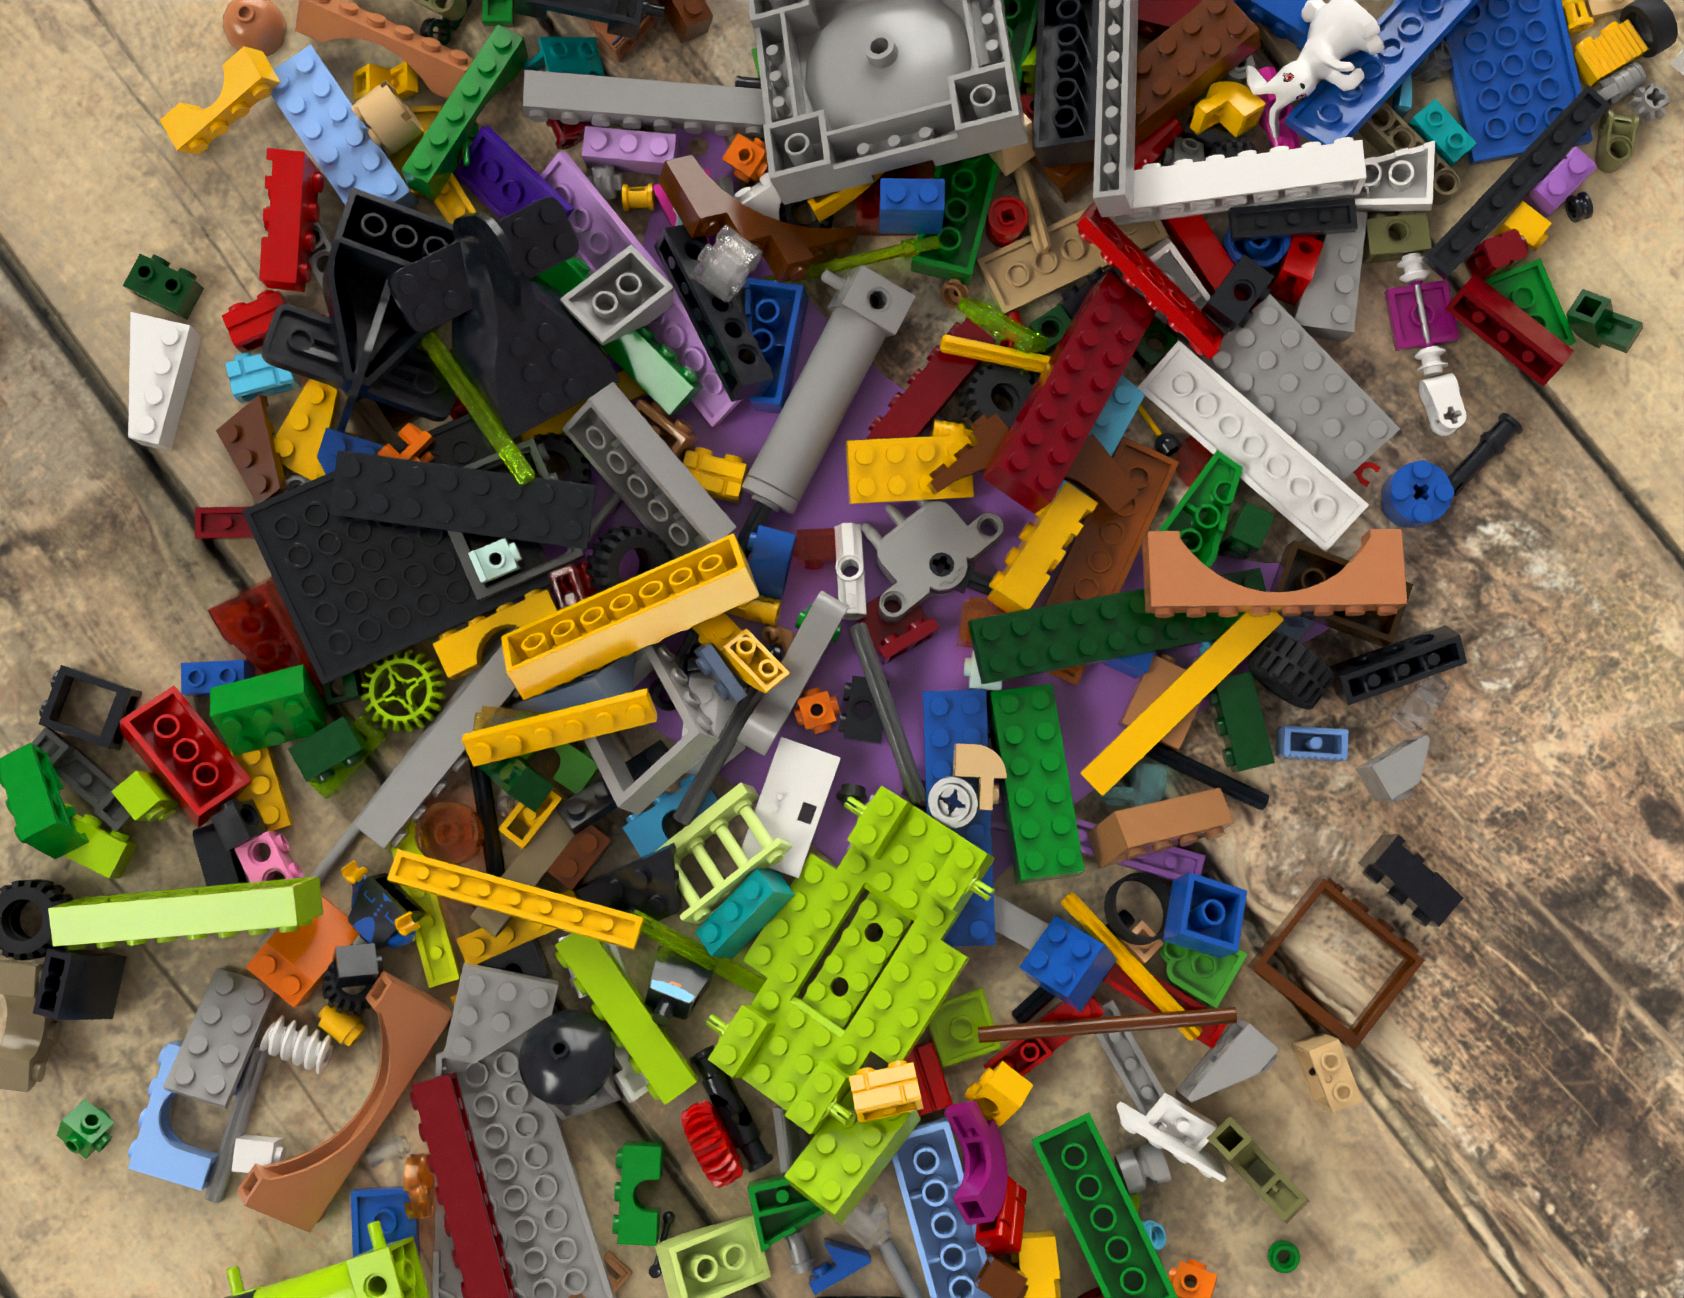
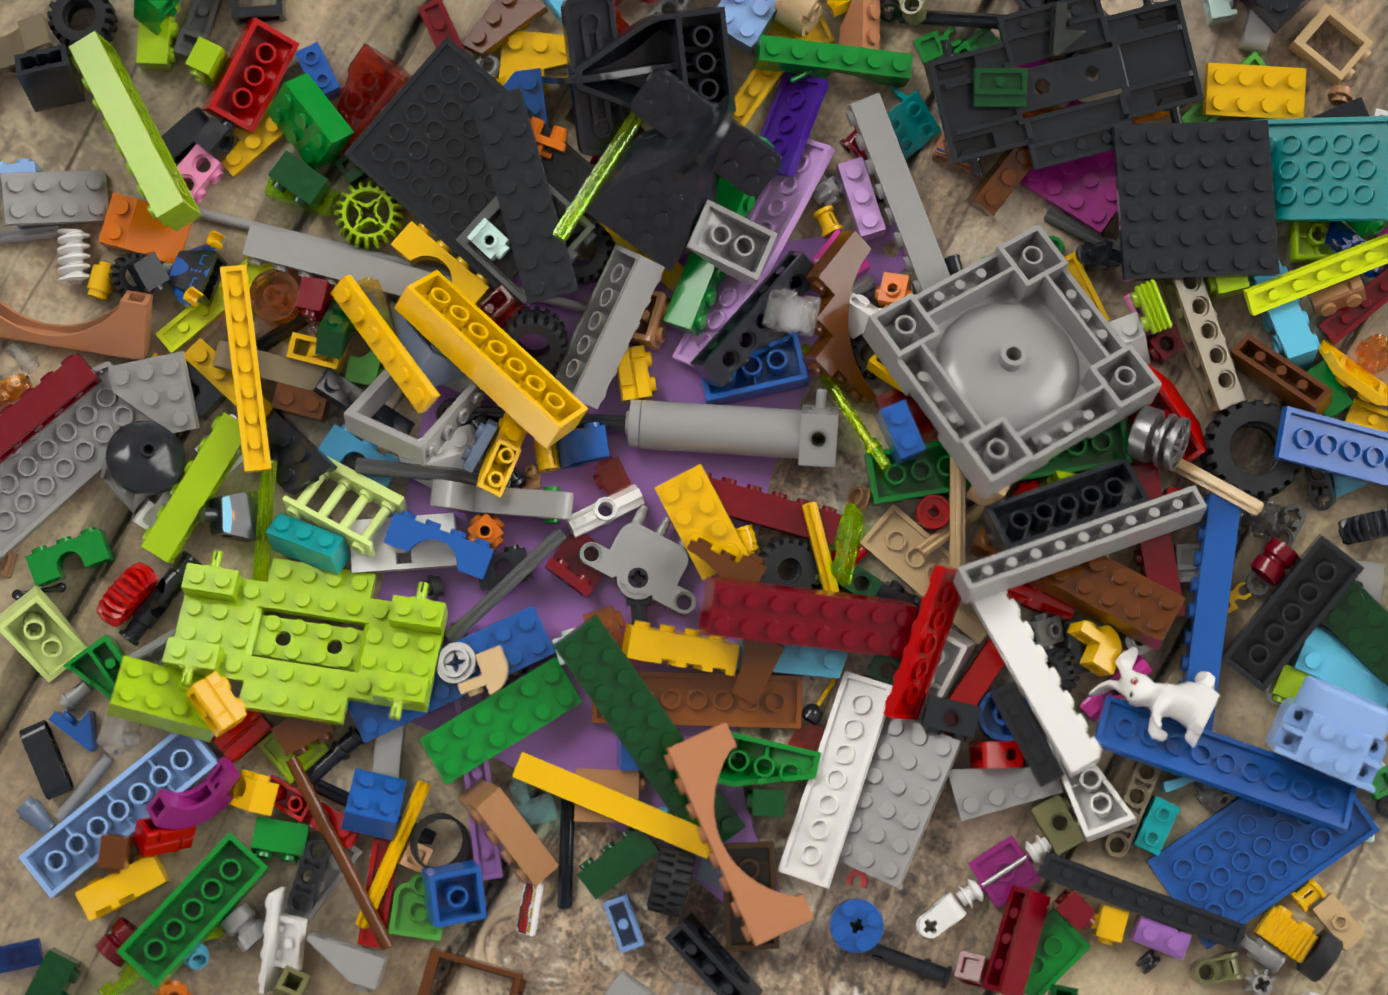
camera: 65 degrees right, 0 degrees up
none -> green brick [251,817,310,864]
none -> reddish brown brick [272,717,337,757]
none -> black beam [287,839,332,914]
none -> dark red brick [295,276,333,325]
none -> black pin [306,725,366,786]
none -> blue arch [383,510,494,579]
none -> slope [516,882,544,936]
none -> tan axle [949,456,966,603]
none -> brick [954,951,989,988]

